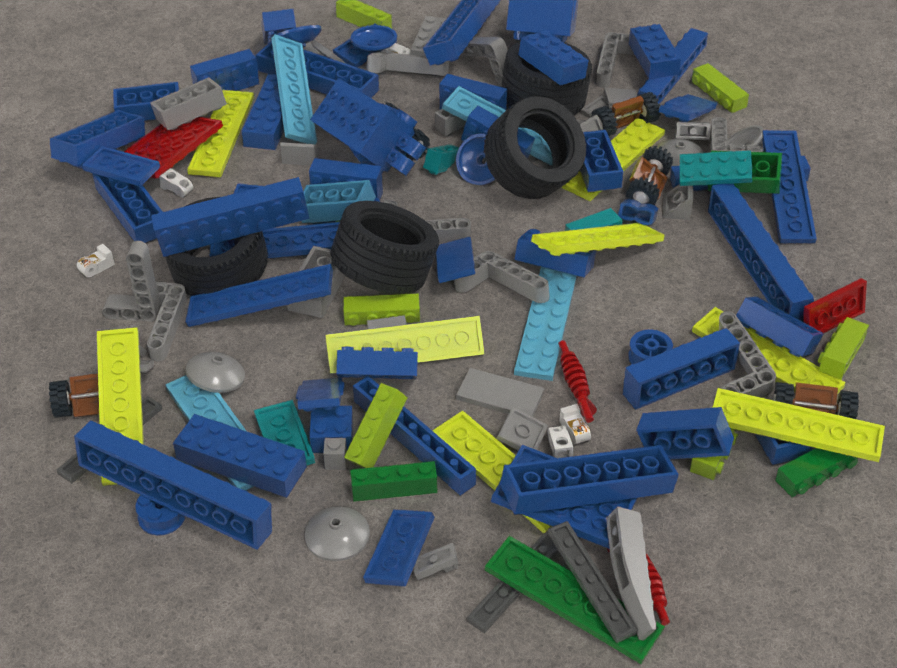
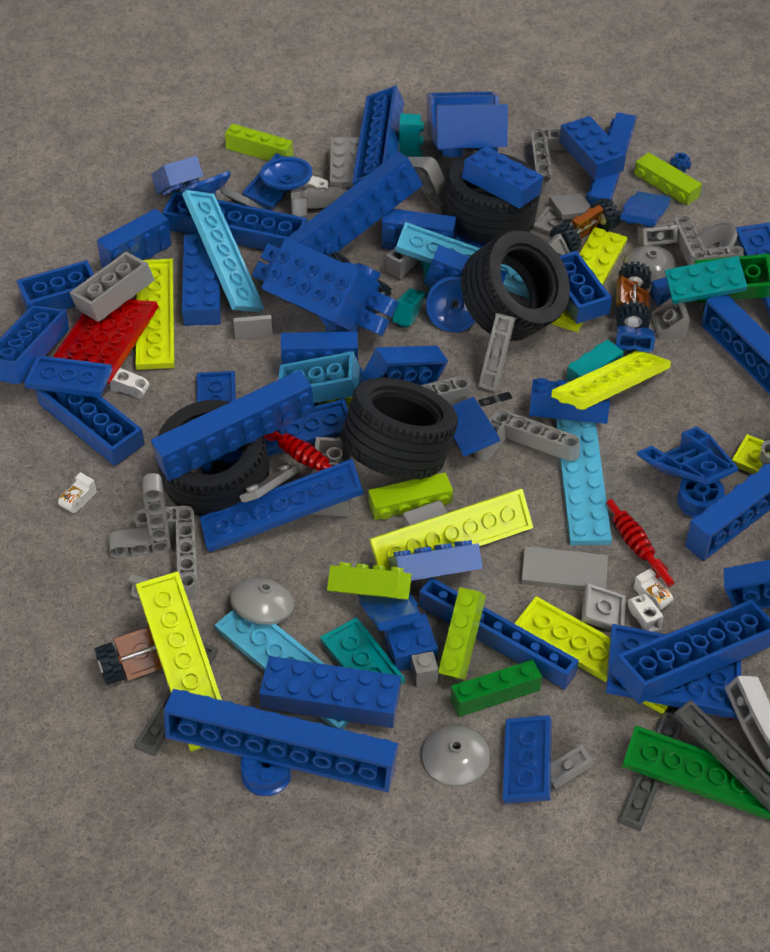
camera: 15 degrees left, 5 degrees up
none -> light grey plate [240,463,300,502]
none -> red piece [264,431,332,472]
none -> blue brick [287,152,423,255]
none -> lime brick [327,562,412,600]
none -> blue brick [361,345,448,385]
none -> teal brick [399,113,424,157]
none -> light grey plate [478,313,516,392]
none -> black sticker [478,392,513,407]
none -> blue wedge [637,426,738,485]
none -> blue gear [670,152,691,173]

